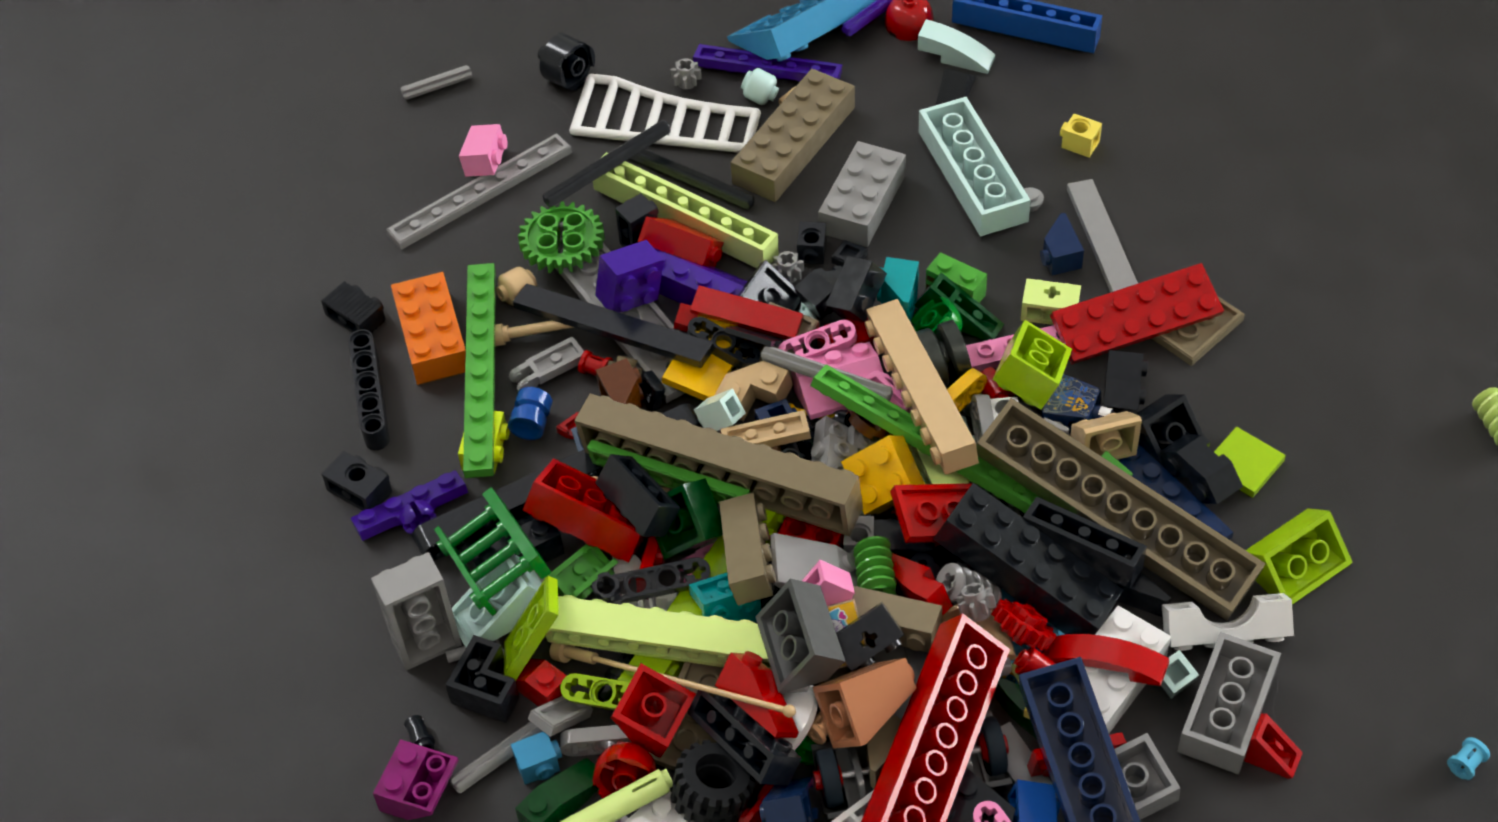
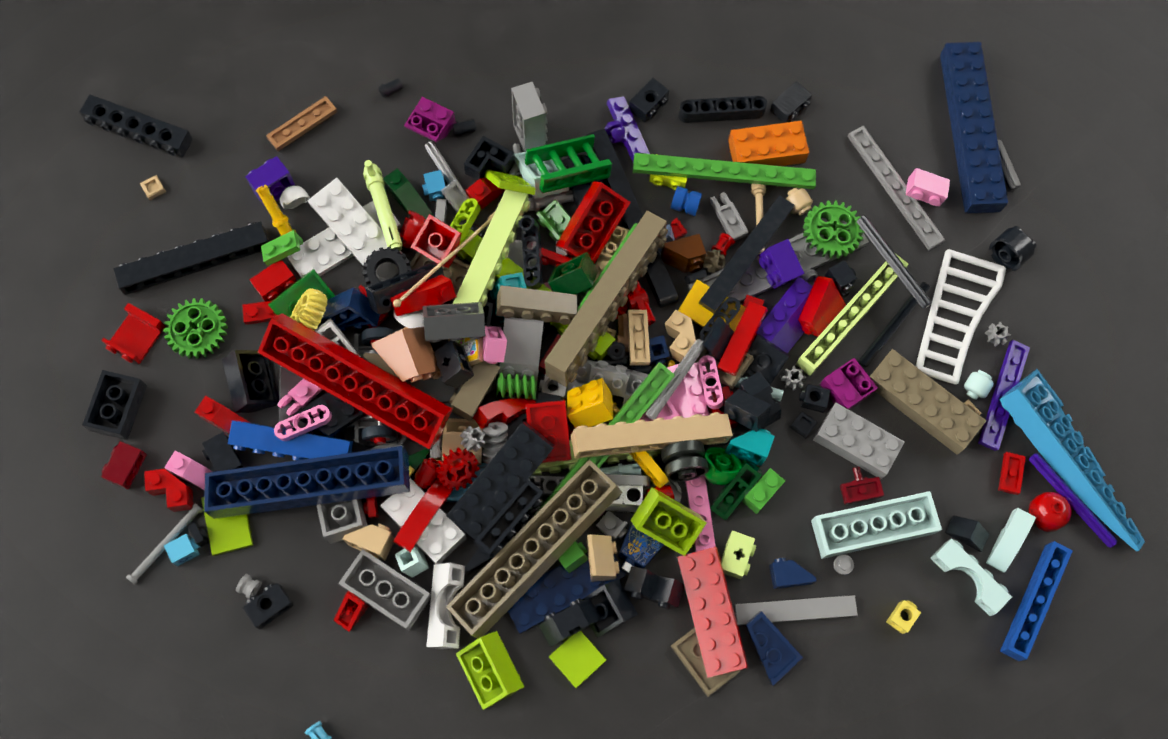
camera: 90 degrees right, 20 degrees up
black brick [595,454,681,538] -> none
light aqua brick [694,389,746,431] -> none
none -> tan slope [343,524,395,561]
none -> dark blue wing [745,611,803,685]
none -> magenta slope [819,358,878,410]
none -> dark red plate [840,467,884,504]
none -> light aqua arch [930,538,1012,616]
none -> dark blue brick [940,42,1008,214]
none -> red plate [998,452,1026,495]

